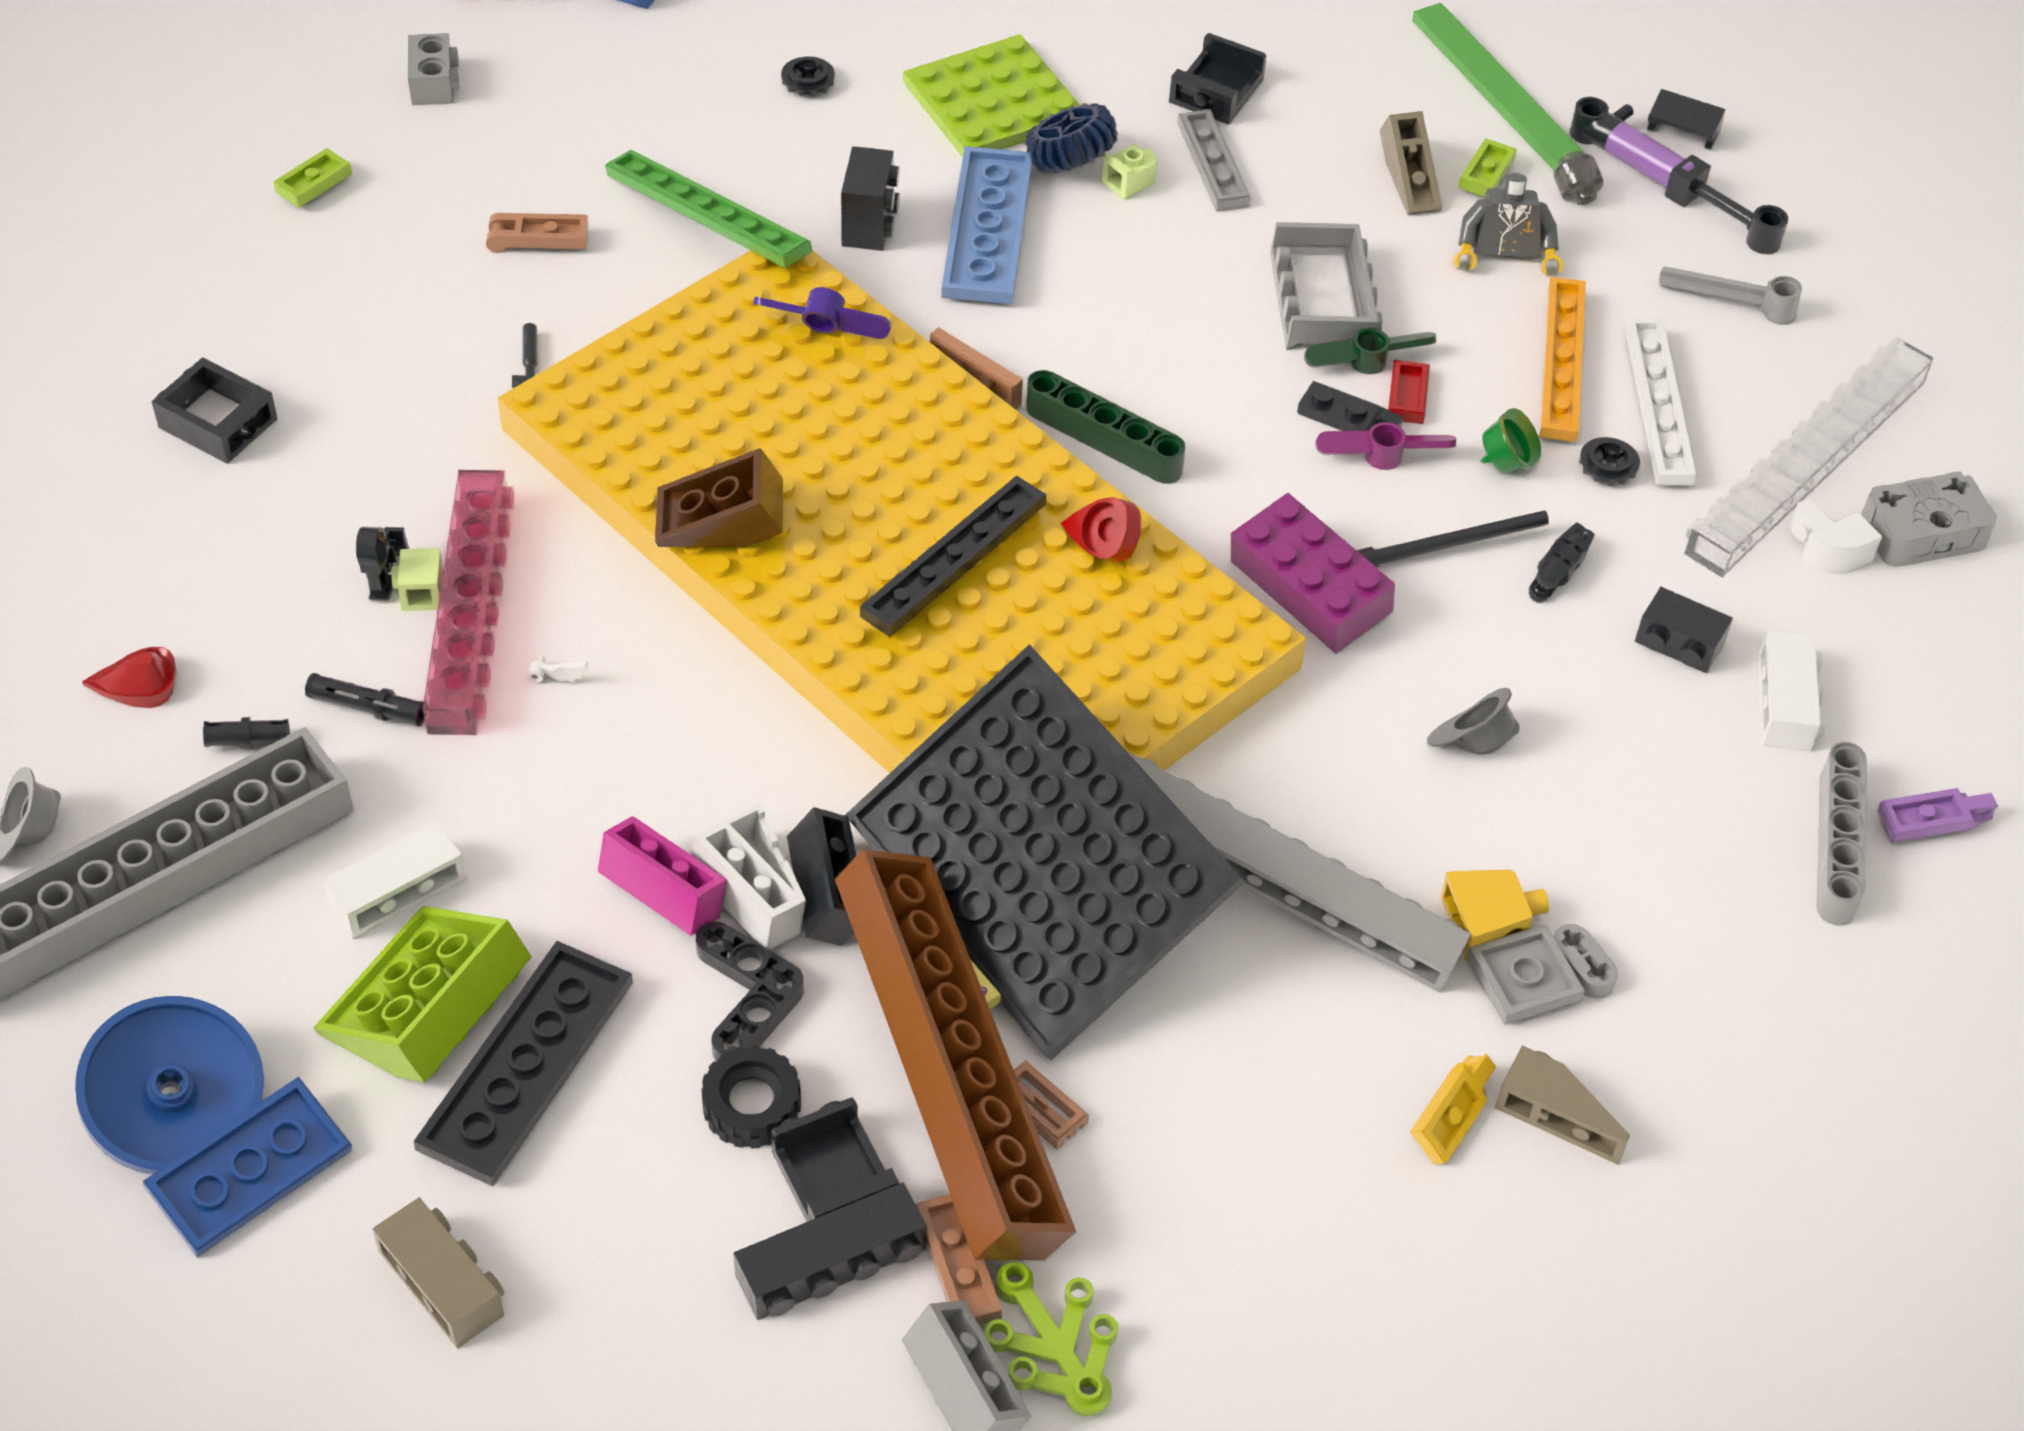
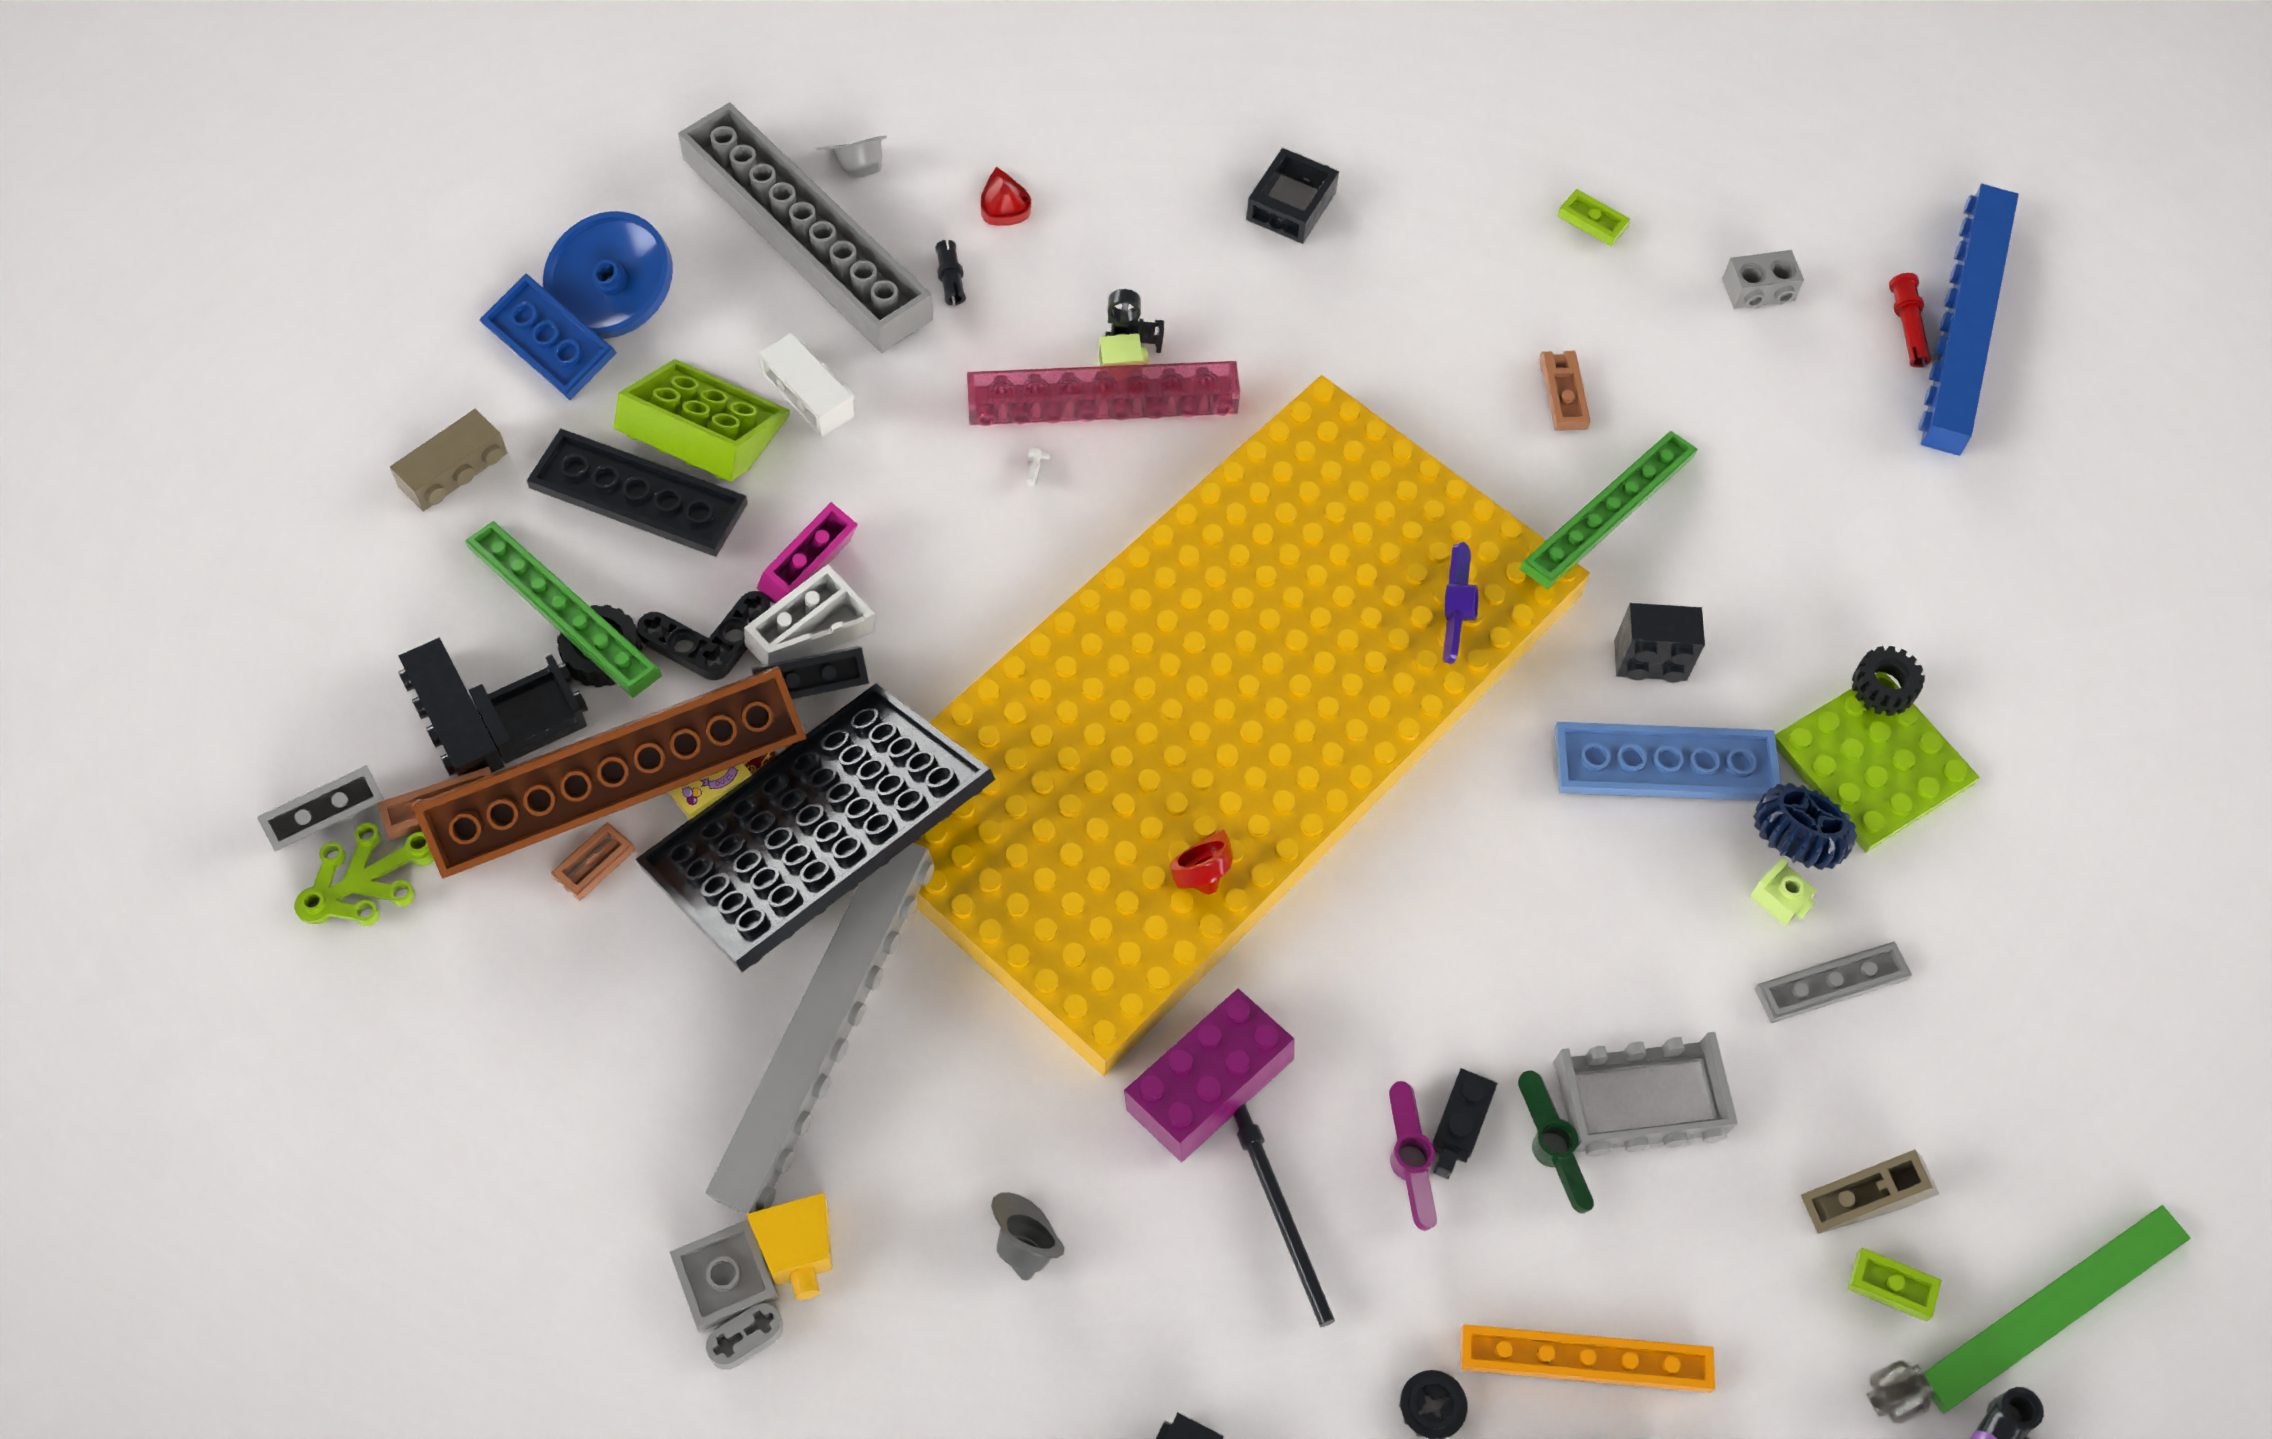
camera: 85 degrees right, 10 degrees up
black pin [305,673,428,727] -> none
black piece [512,323,537,388] -> none
reddish brown slope [655,448,783,547] -> none
black gear [781,56,835,97] -> none
black plate [860,475,1046,637] -> none
nougat tile [930,327,1023,410] -> none
dark green beam [1026,370,1185,484] -> none
black panel [1169,33,1267,125] -> none
red tile [1388,360,1430,424] -> none
yellow hinge [1410,1054,1496,1164] -> none
dark grey torso [1452,173,1563,275] -> none
green piece [1480,408,1541,473] -> none
dark tan slope [1495,1045,1630,1165] -> none
black hinge [1528,522,1595,603] -> none
none -> bright green tile [465,521,662,698]
none -> black tyre [1852,646,1925,716]

